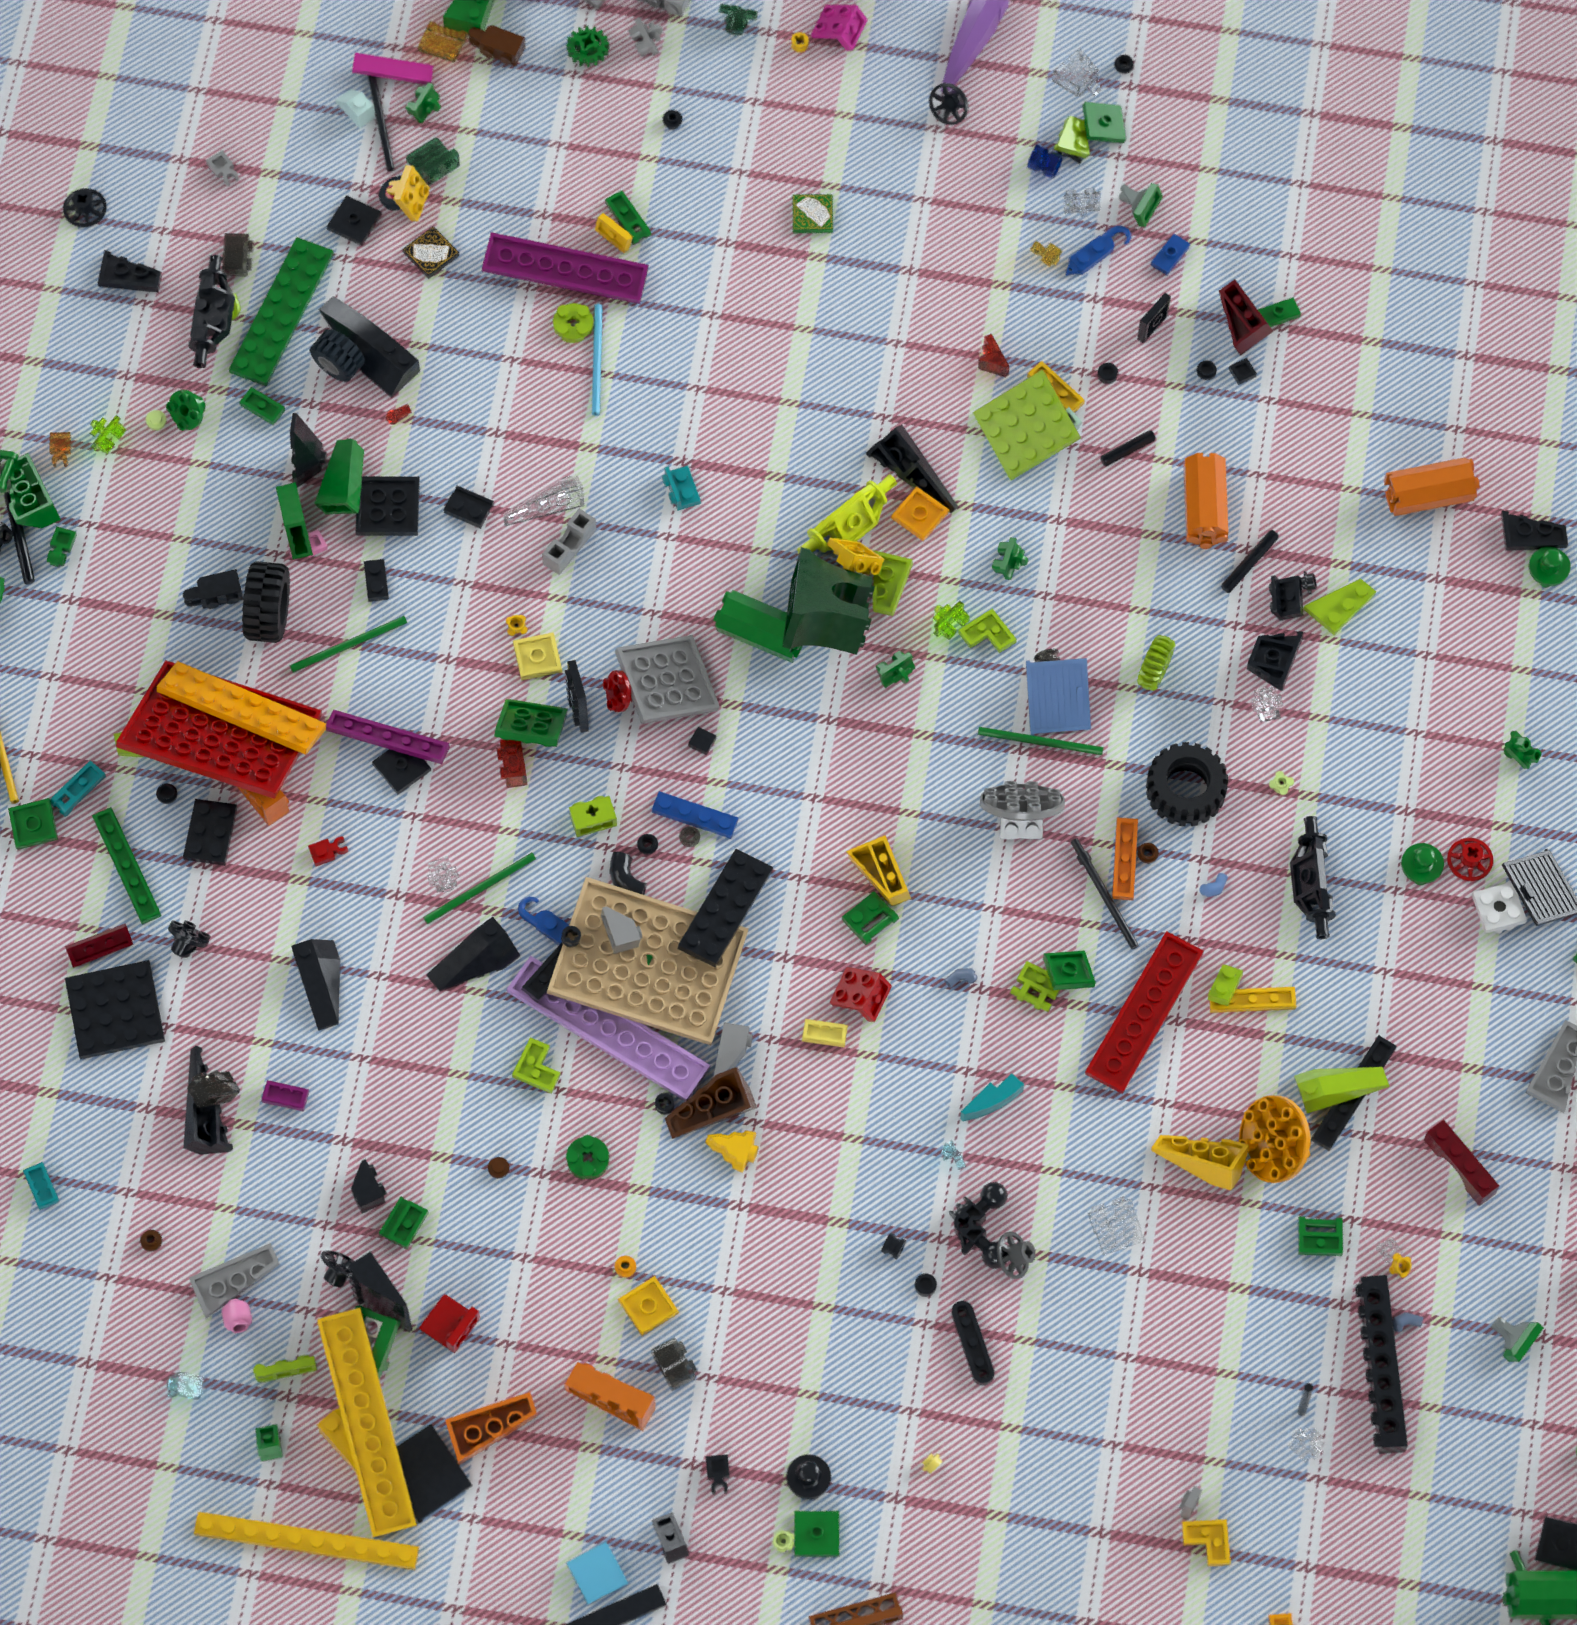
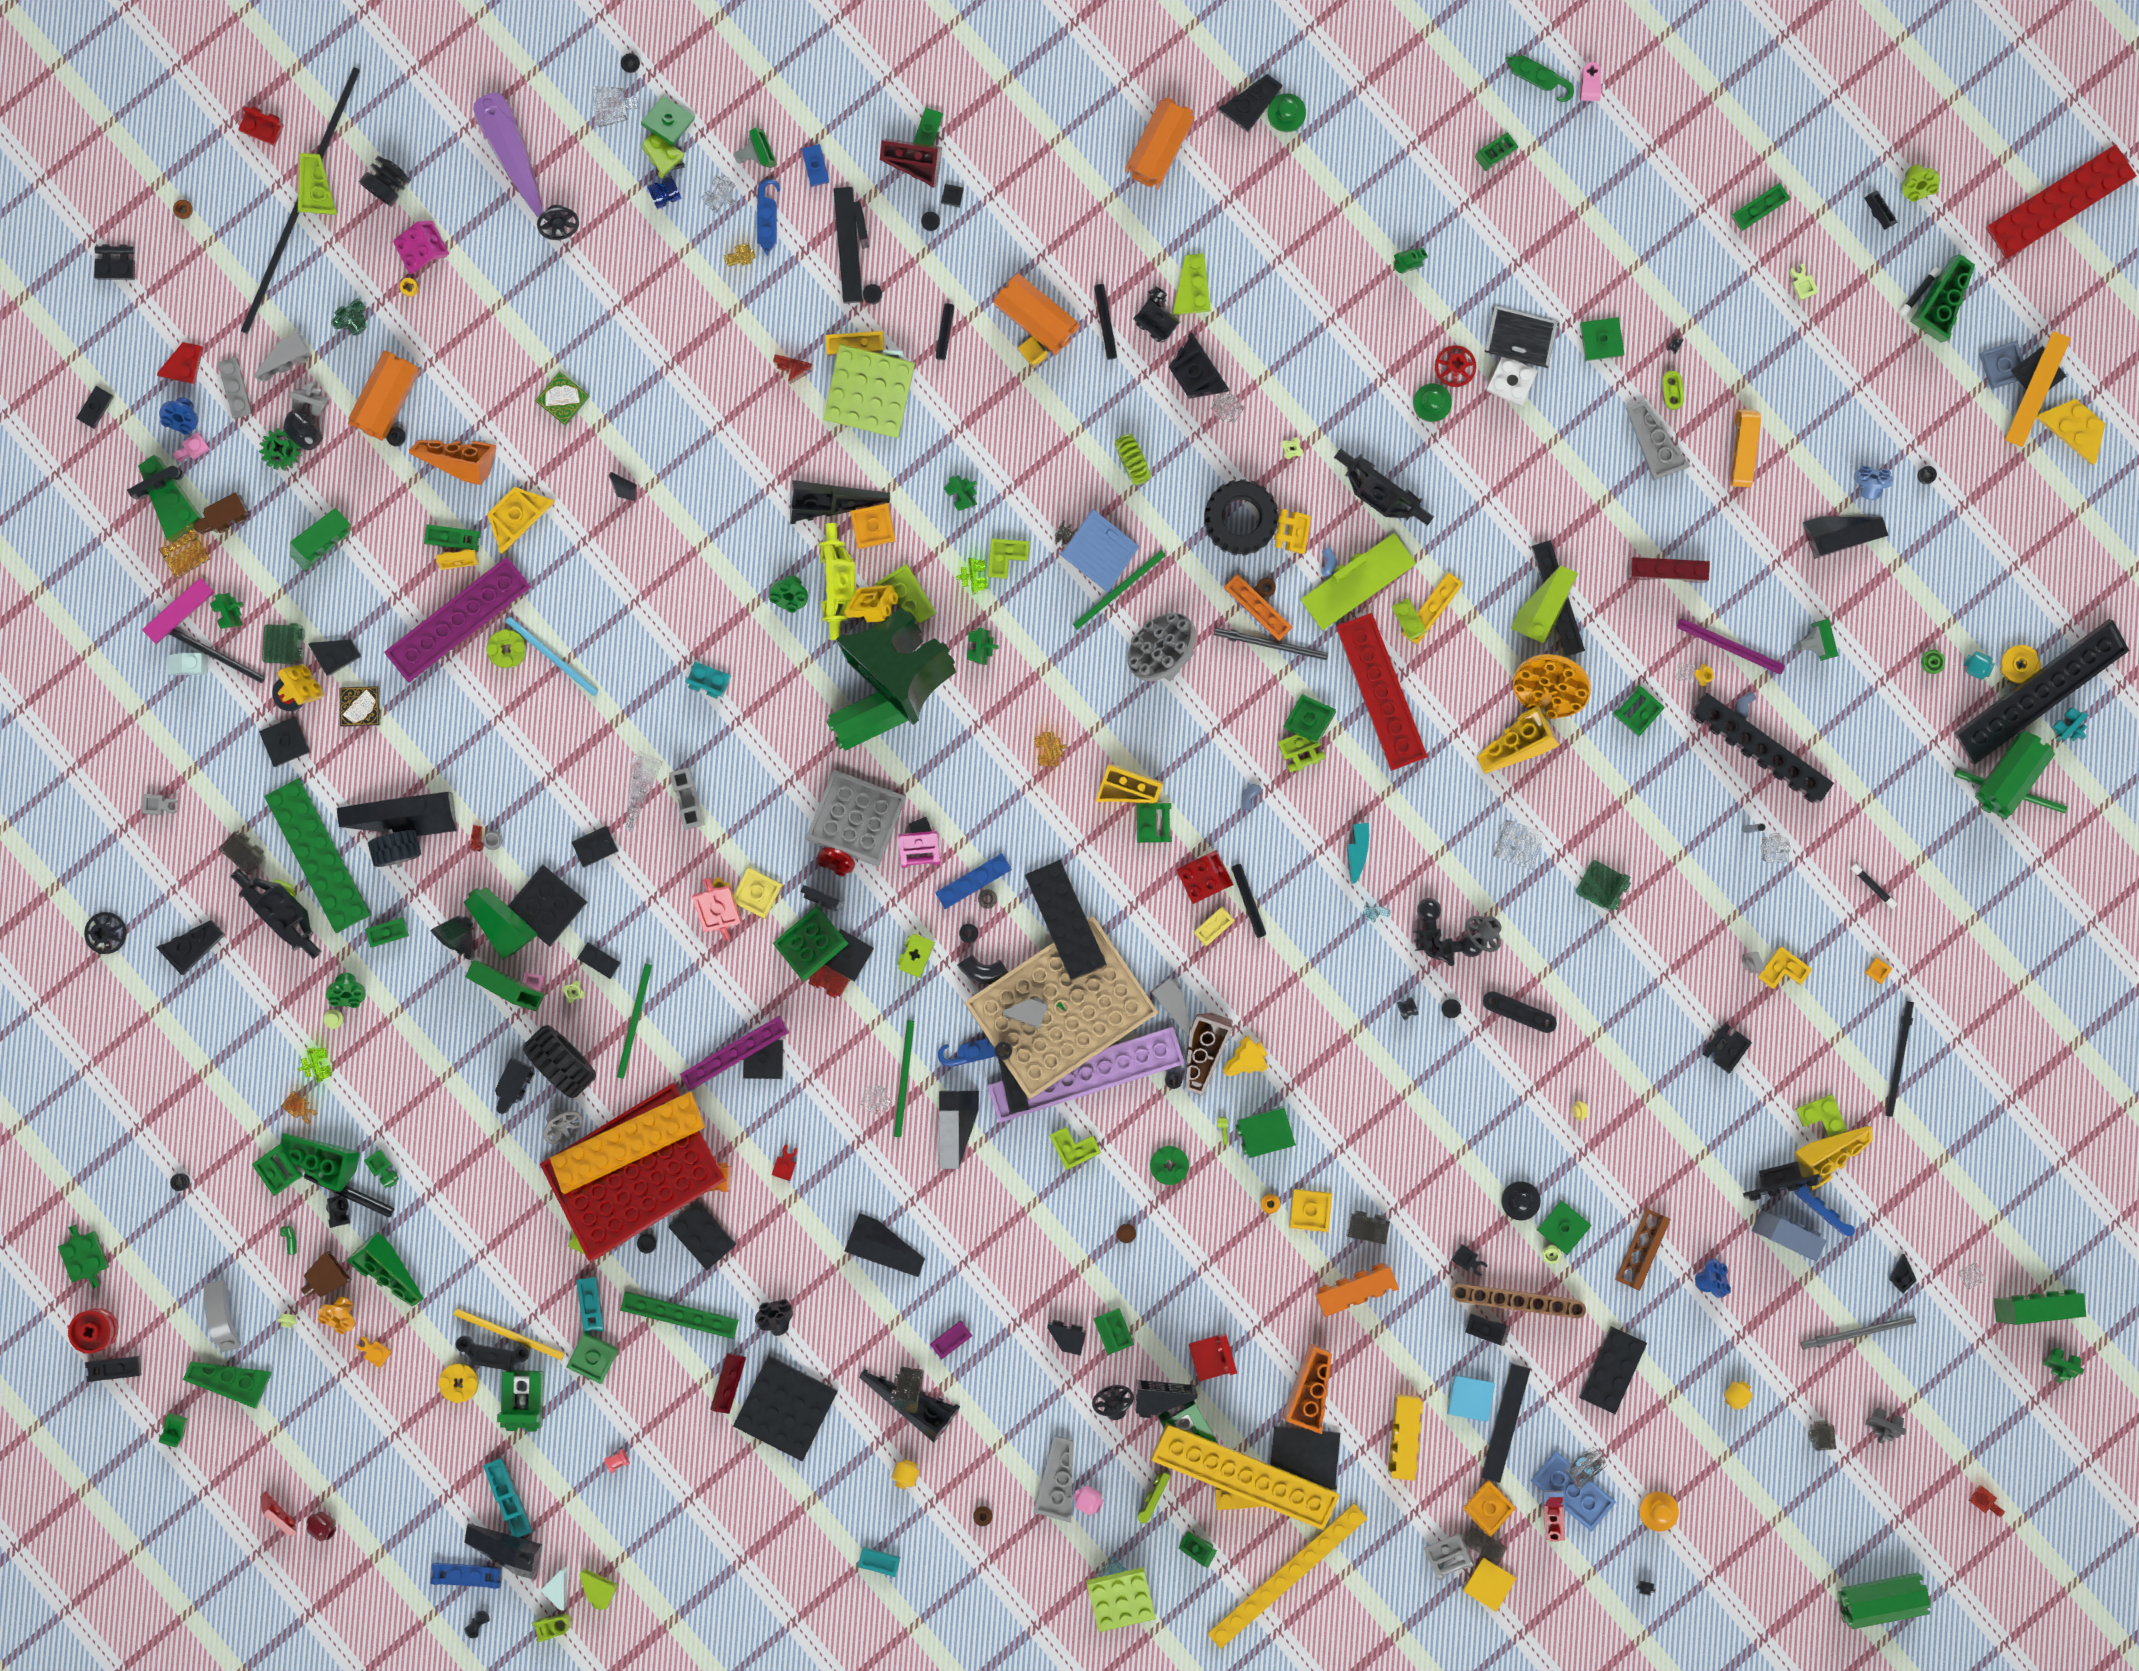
camera: 50 degrees left, 20 degrees up
none -> black piece [283,408,323,451]
none -> green wedge [290,508,351,572]
none -> black wing [308,639,362,677]
none -> orange brick [348,350,421,441]
none -> orange wedge [409,440,497,485]
none -> light grey plate [483,831,503,850]
none -> yellow wing [487,487,555,555]
none -> light grey wheel [543,1108,582,1144]
none -> yellowish green plate [562,981,585,1003]
none -> black piece [609,472,637,501]
none -> coral plate [692,877,742,941]
none -> green plate [769,575,808,613]
none -> black plate [825,929,874,982]
none -> black tile [833,187,863,304]
none -> yellow head [891,1459,920,1490]
none -> plate [898,831,940,868]
none -> yellow bracket [1017,337,1048,369]
none -> clear yellow hips [1034,731,1067,767]
none -> lime plate [1086,1567,1156,1632]
none -> lime hand [1217,1116,1228,1145]
none -> black axle [1231,864,1266,938]
none -> green slope [1235,1106,1296,1158]
none -> yellow plate [1274,509,1311,554]
none -> lime bracket [1300,533,1416,630]
none -> yellow wedge [1388,1394,1424,1481]
none -> medium nougat beam [1450,1283,1586,1319]
none -> clear green bracket [1576,860,1631,912]
none -> magenta axle [1677,618,1785,674]
none -> black plate [1702,1023,1752,1074]
none -> black bar [1850,863,1897,909]

